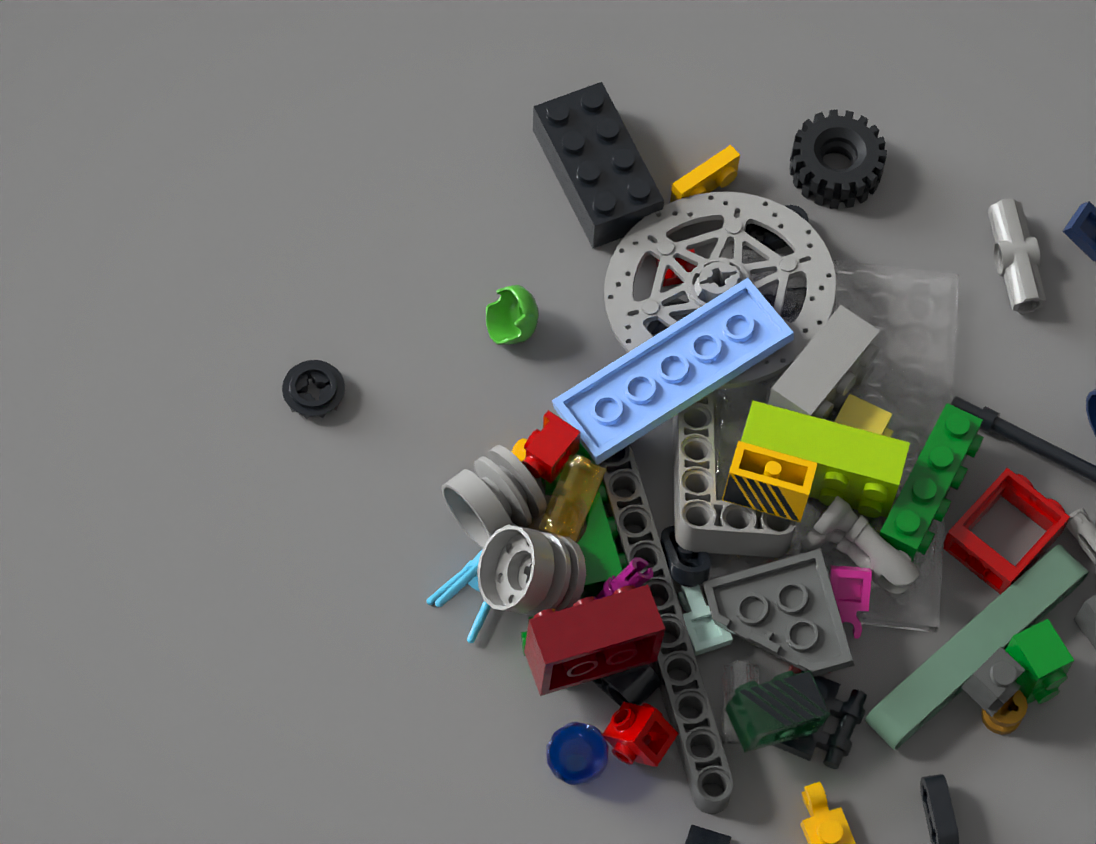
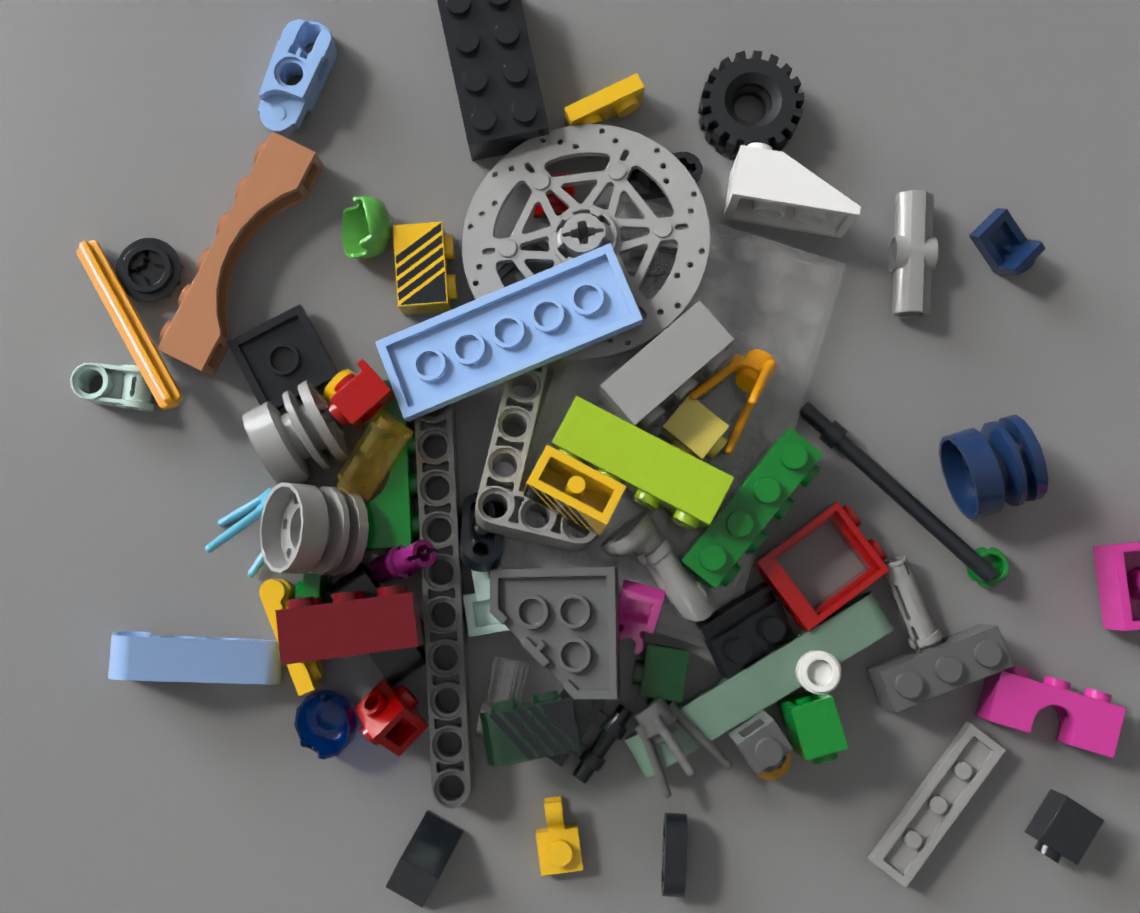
camera: 15 degrees right, 20 degrees up
none -> light aqua piece [70,362,155,412]
none -> light orange axle [76,240,183,410]
none -> light blue beam [108,631,282,685]
none -> nougat arch [157,131,324,377]
none -> black plate [227,304,338,410]
none -> light blue piece [258,19,337,137]
none -> yellow plate [259,579,324,696]
none -> brick [393,221,458,315]
none -> dark green brick [632,643,690,705]
none -> dark grey plant [634,697,733,798]
none -> light orange plant [689,349,777,455]
none -> black plate [696,582,795,679]
none -> white slope [723,143,861,238]
none -> white tile [796,650,842,695]

